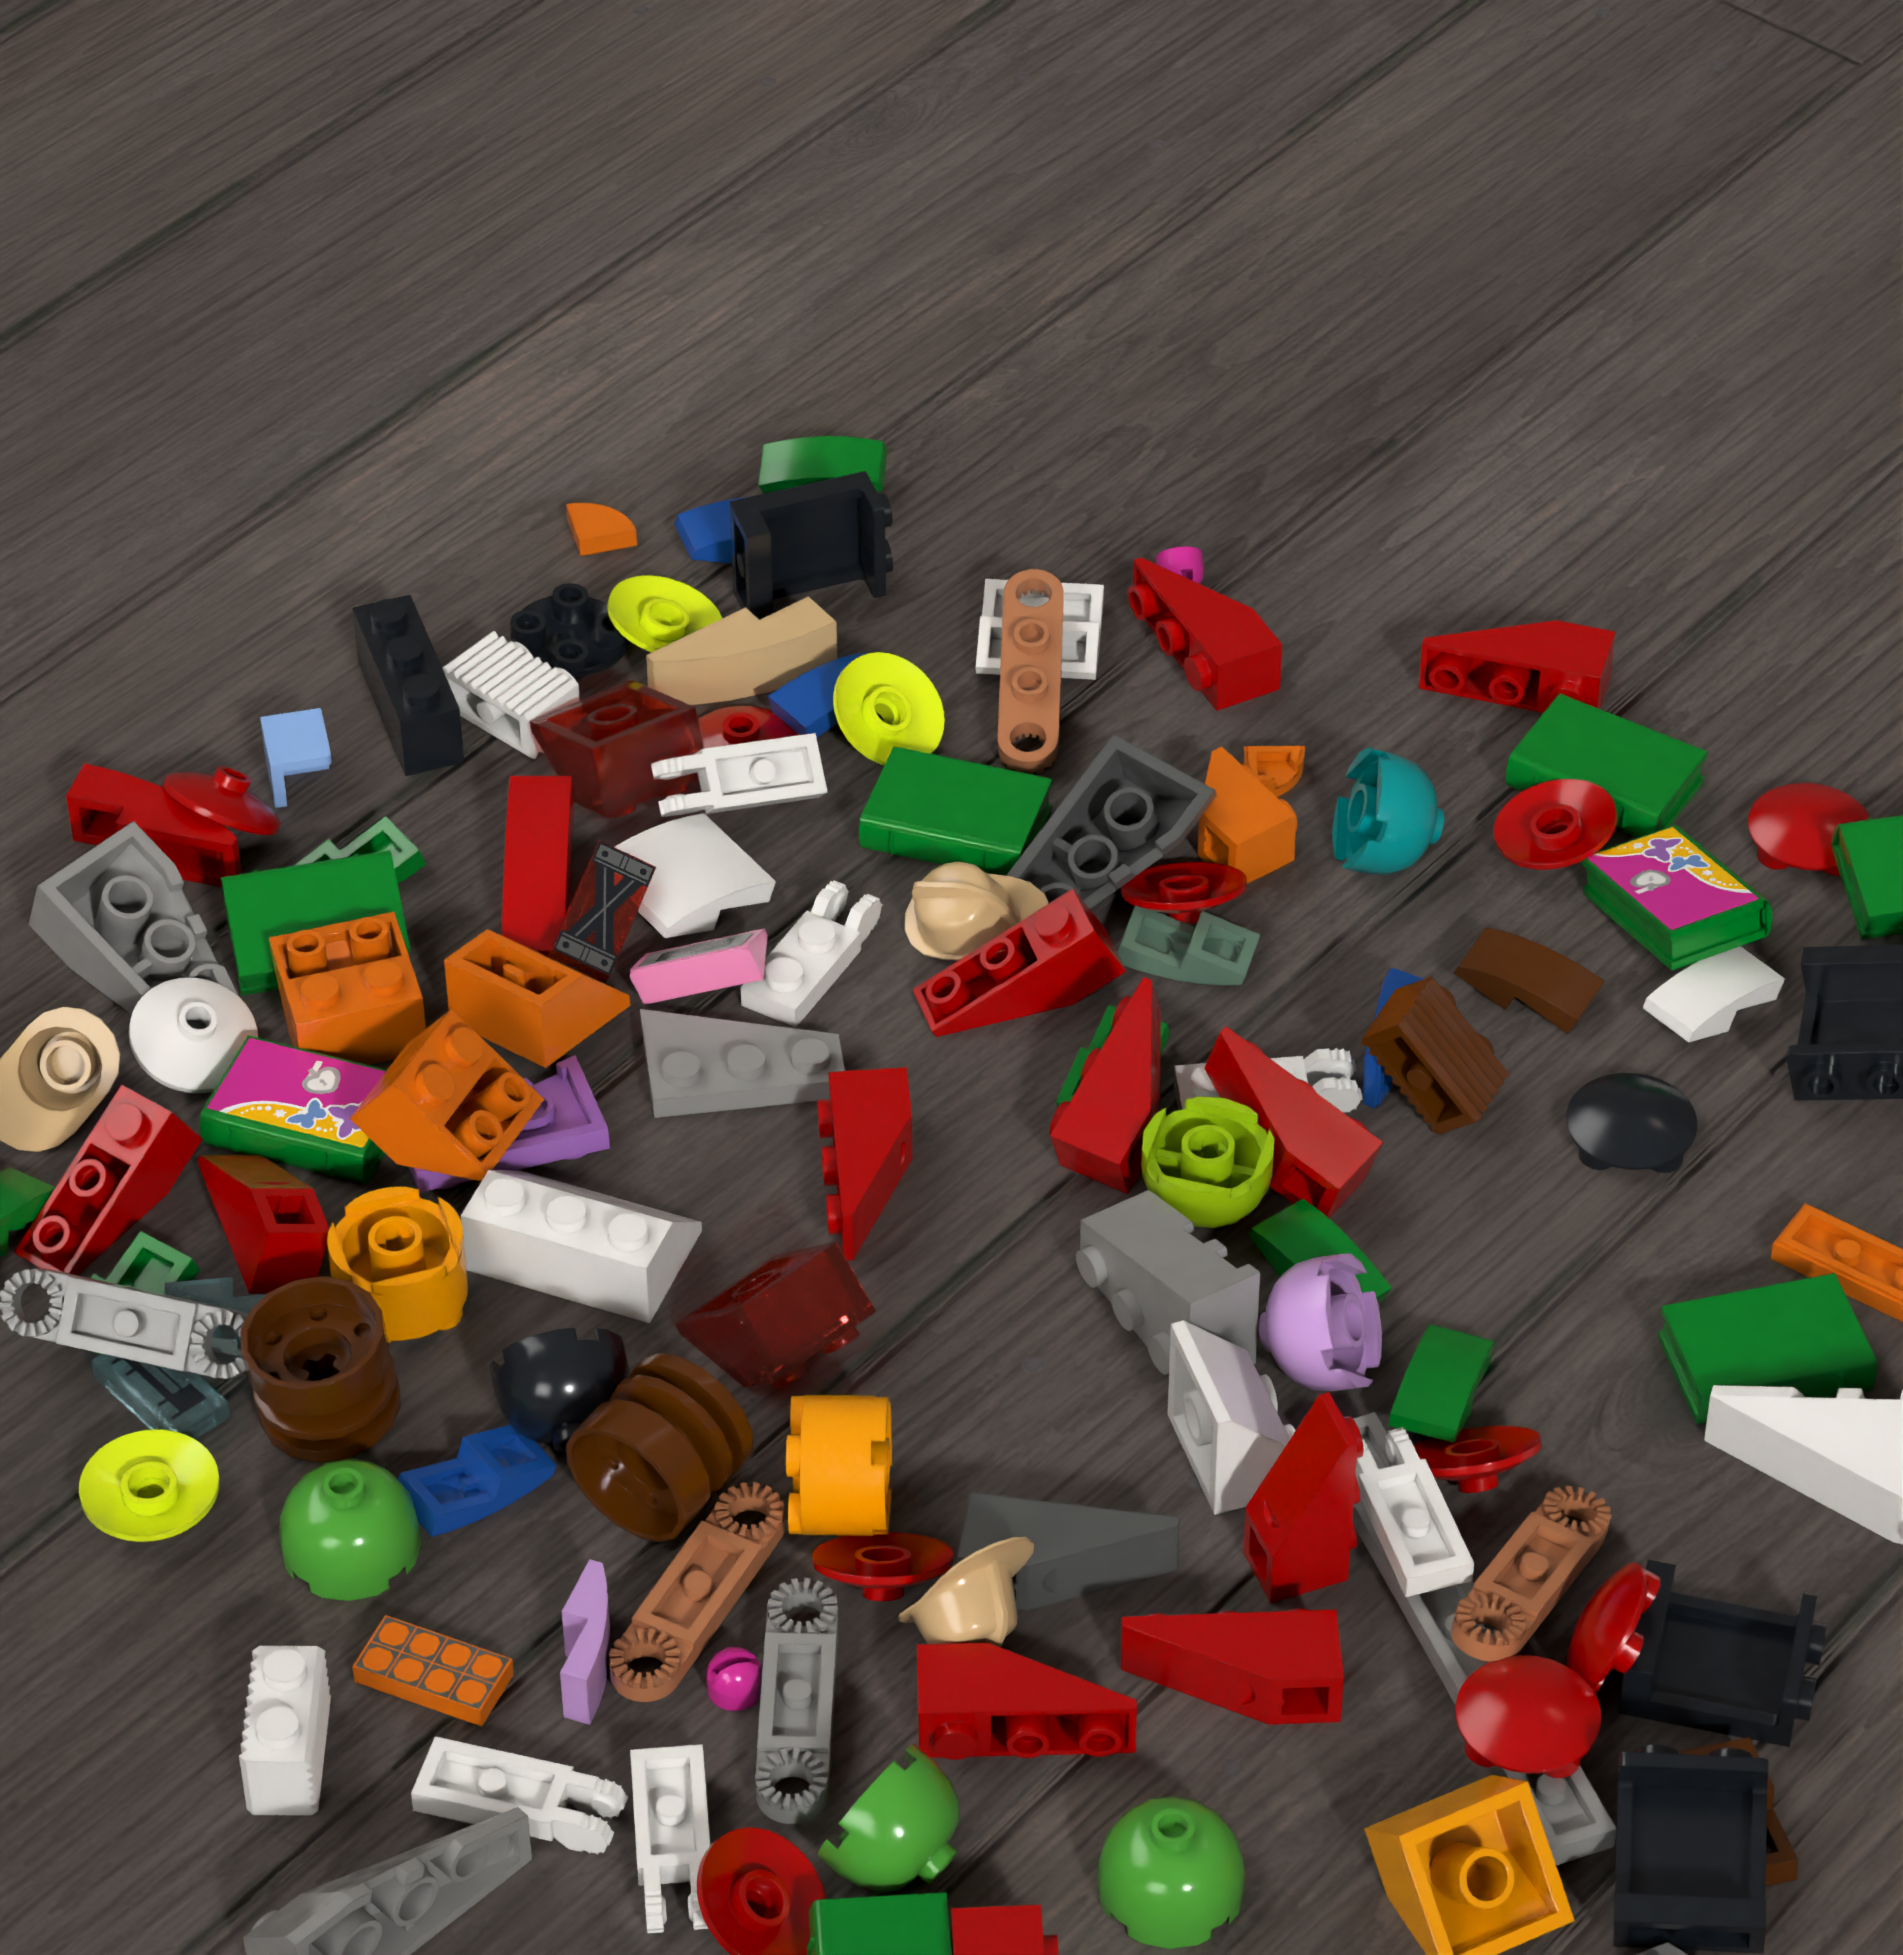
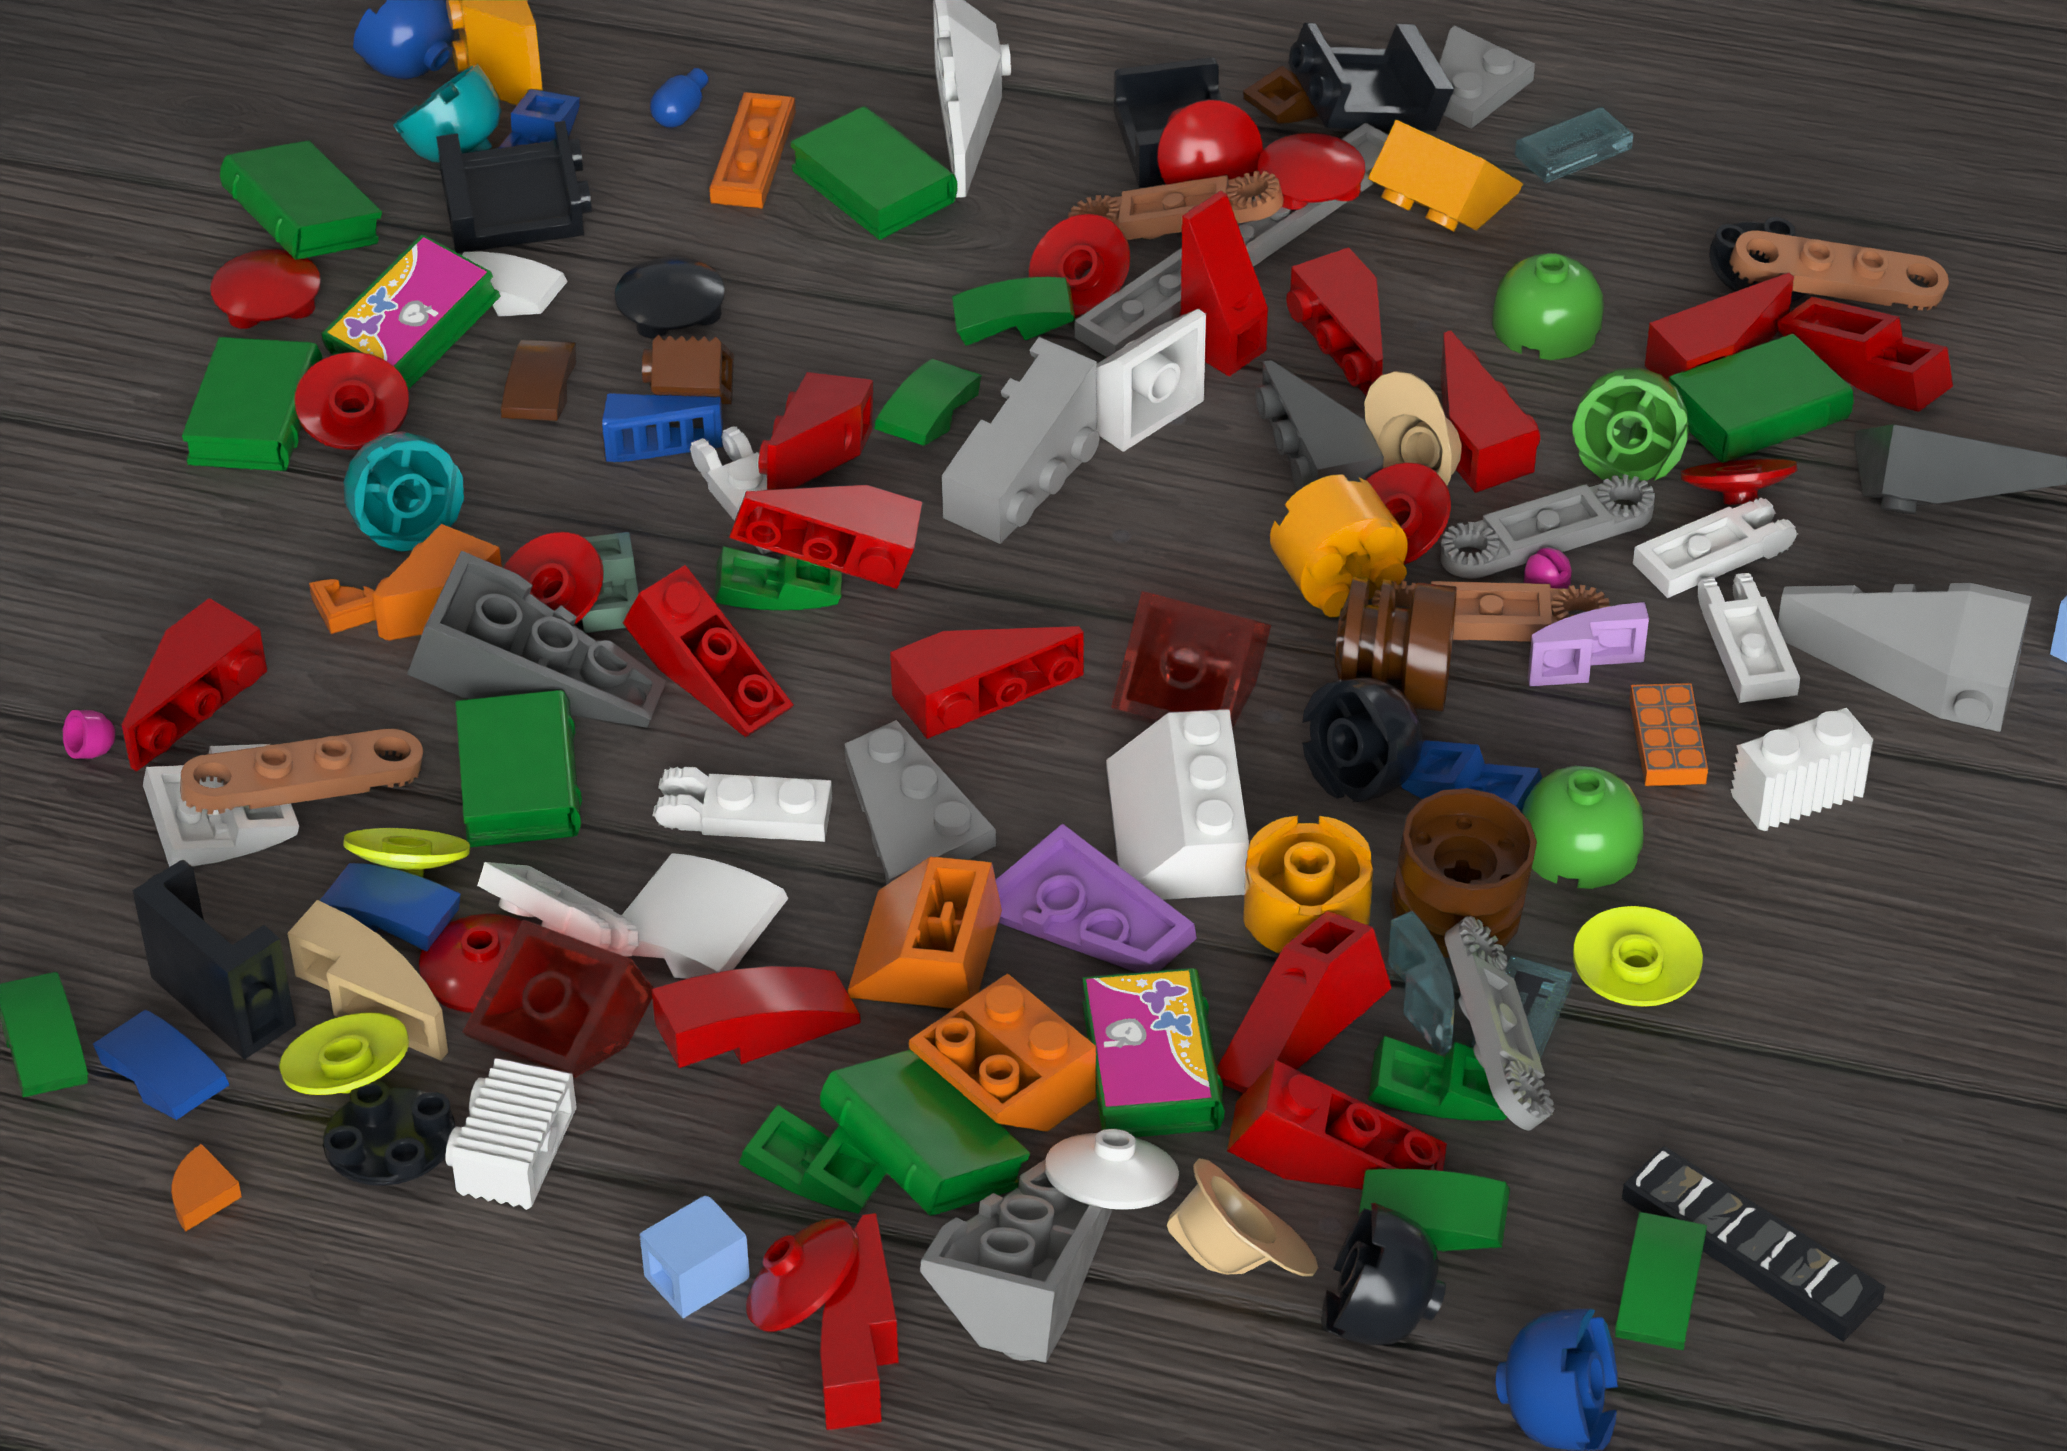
camera: 115 degrees left, 0 degrees up
orange slope [349,1008,545,1182] -> none
black brick [352,595,464,776] -> none
tile [548,840,656,982] -> none
bright pink slope [630,928,768,1005] -> none
tan piece [905,862,1049,961] -> none
lime cylinder [1141,1096,1274,1228] -> none
lavender cylinder [1259,1253,1382,1391] -> none
white hinge [1356,1427,1474,1597] -> none
red slope [1419,620,1616,713] -> none

